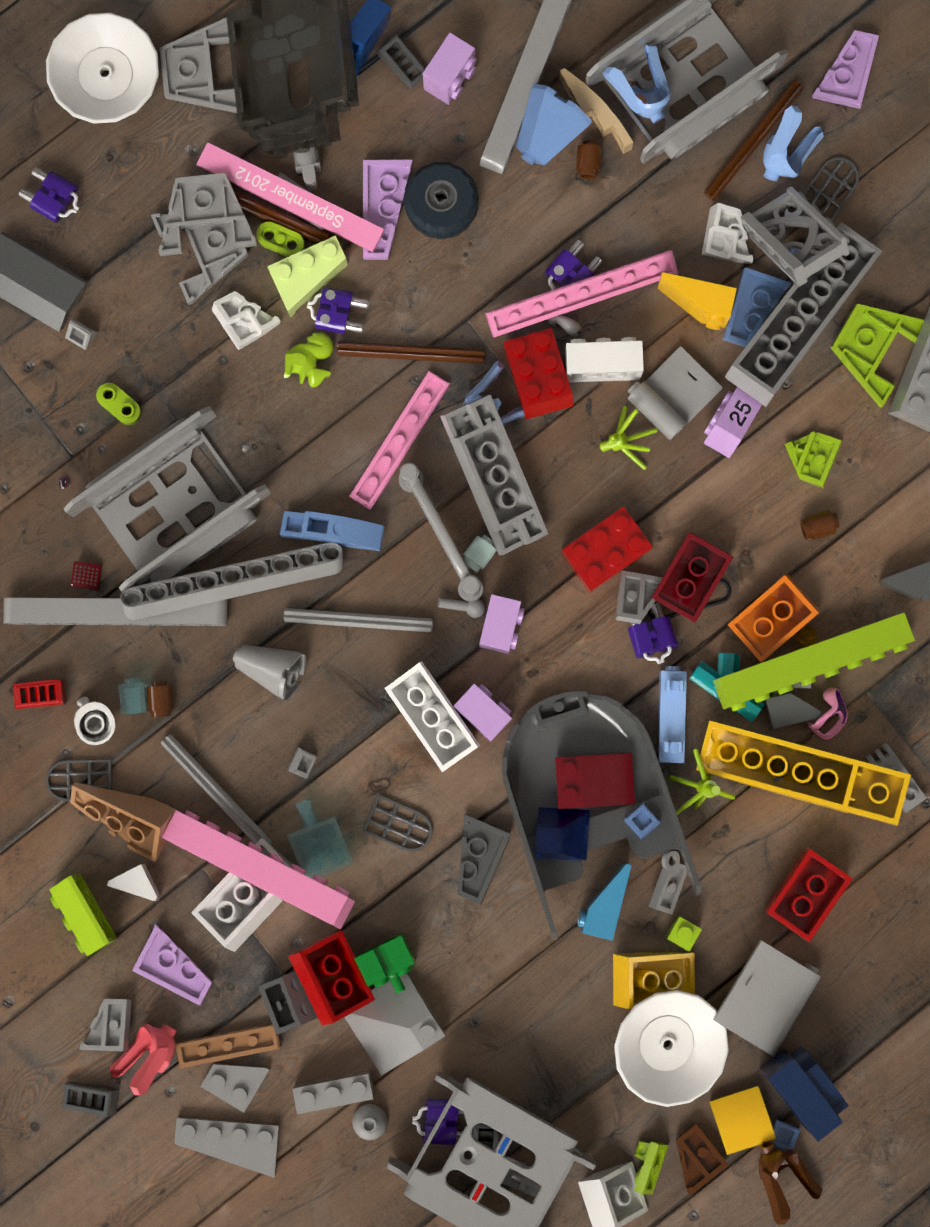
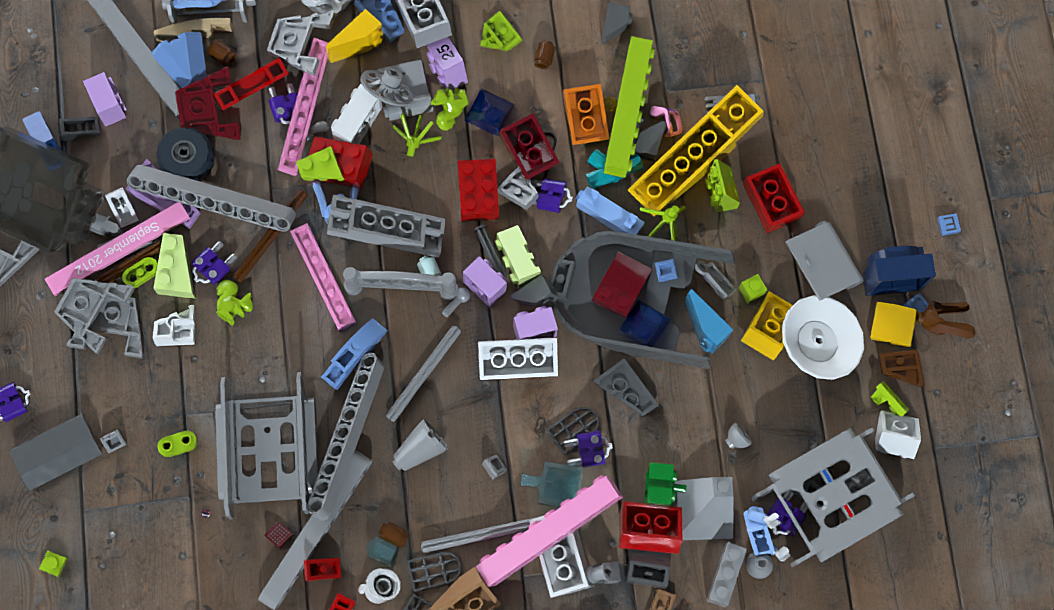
camera: 70 degrees left, 10 degrees down
none -> white slope [105,187,139,228]
none -> light grey beam [127,165,296,232]
none -> dark red wing [175,67,241,140]
none -> red arch [213,57,289,111]
none -> light grey wing [267,11,336,76]
none -> lime wing [296,146,344,181]
none -> red slope [304,558,341,582]
none -> light grey wheel [360,67,413,106]
none -> dark grey window [407,552,461,592]
none -> lime animal [430,88,468,131]
none -> clear blue slope [465,89,514,136]
none -> dark grey axle [473,224,507,277]
none -> yellowish green wedge [495,225,541,289]
none -> dark grey slope [511,274,559,308]
none -> dark purple piece [564,431,612,468]
none -> light grey piece [587,561,622,584]
none -> lime slope [705,159,740,213]
none -> light grey brick [725,423,752,449]
none -> light blue torso [744,506,791,561]
none -> medium blue tile [937,213,961,236]

